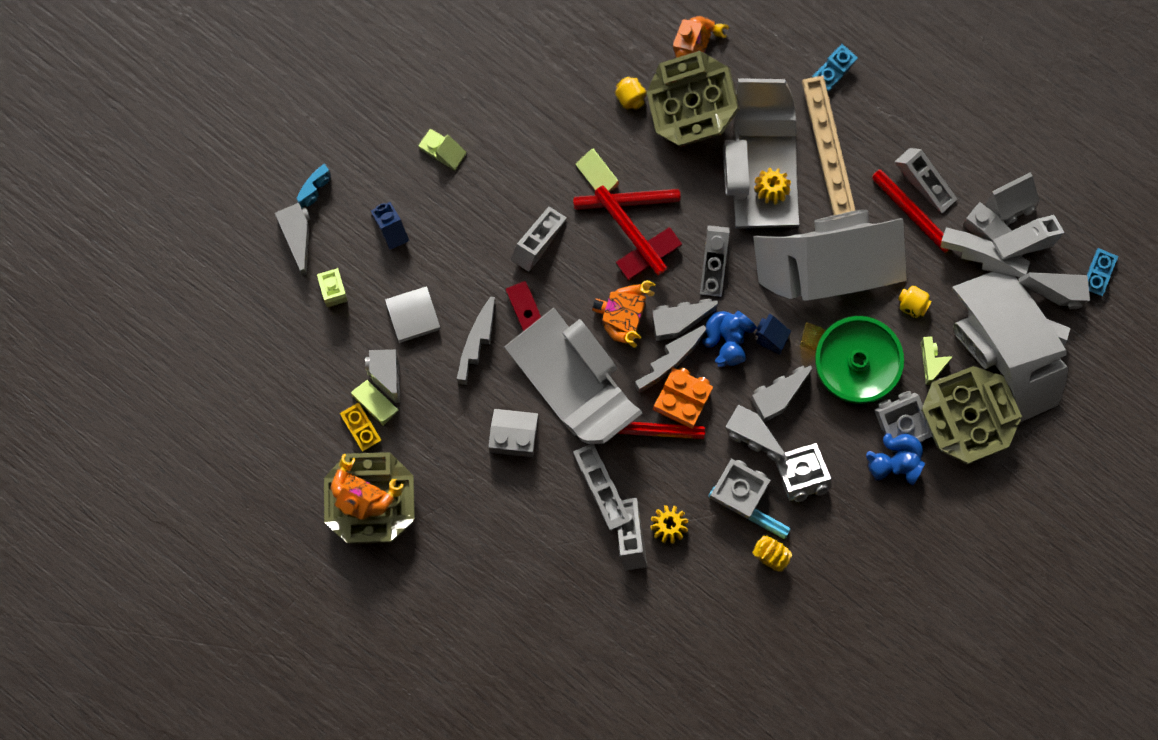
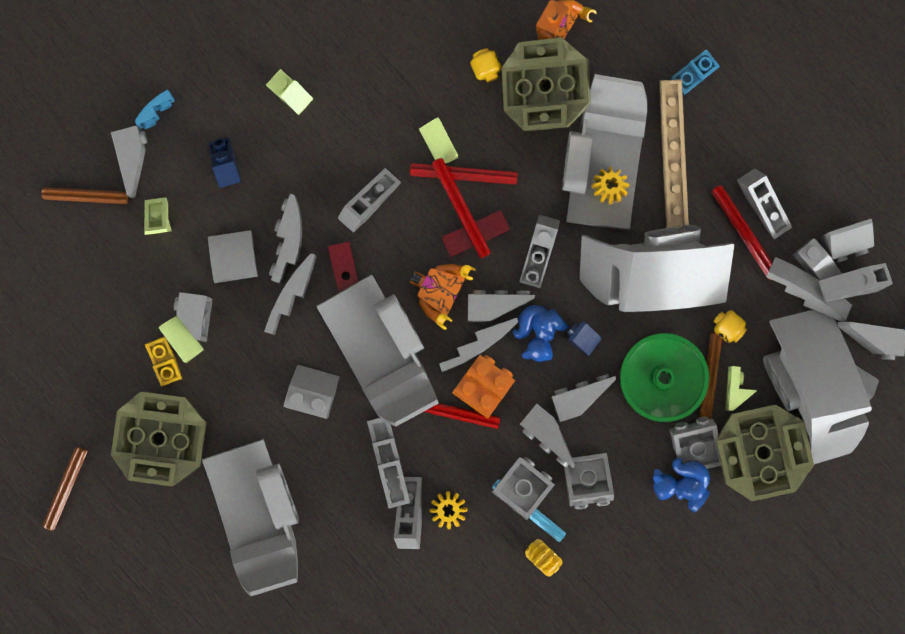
camera: 10 degrees right, 10 degrees up
orange torso [331,454,403,520] -> none
clear yellow slope [800,322,826,350] -> none
none -> dark orange axle [42,187,129,204]
none -> dark orange axle [43,447,87,530]
none -> light grey beam [202,439,299,596]
none -> light grey slope [269,194,302,284]
none -> dark orange axle [699,333,722,419]

